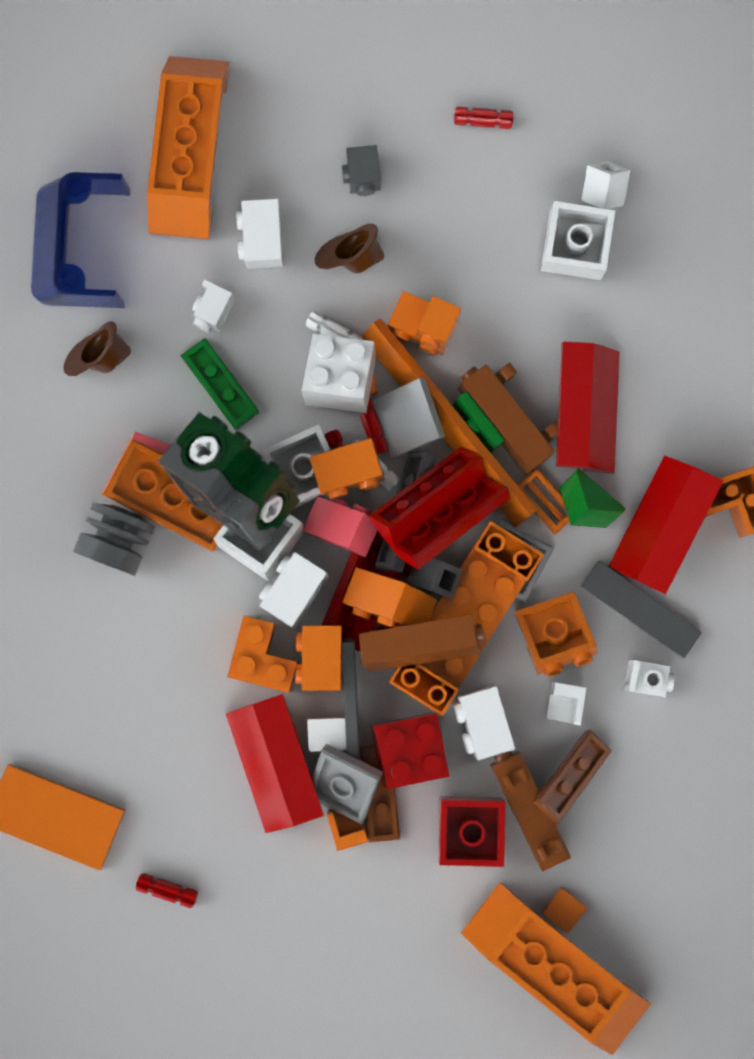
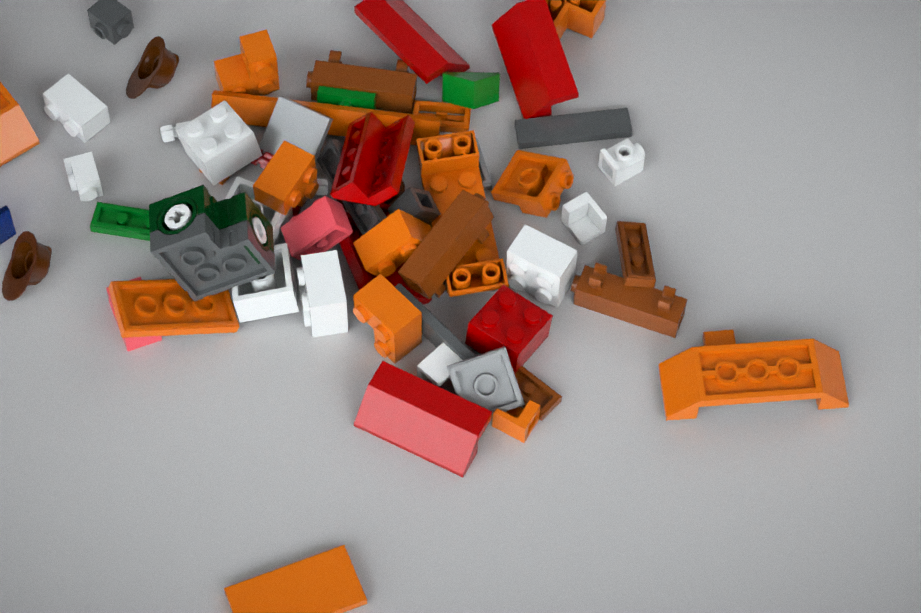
camera: 45 degrees left, 25 degrees down
dark grey wheel [73,502,155,576] -> none
red axle [136,873,198,908] -> none
orange brick [227,615,299,693] -> none
red brick [438,796,505,867] -> none

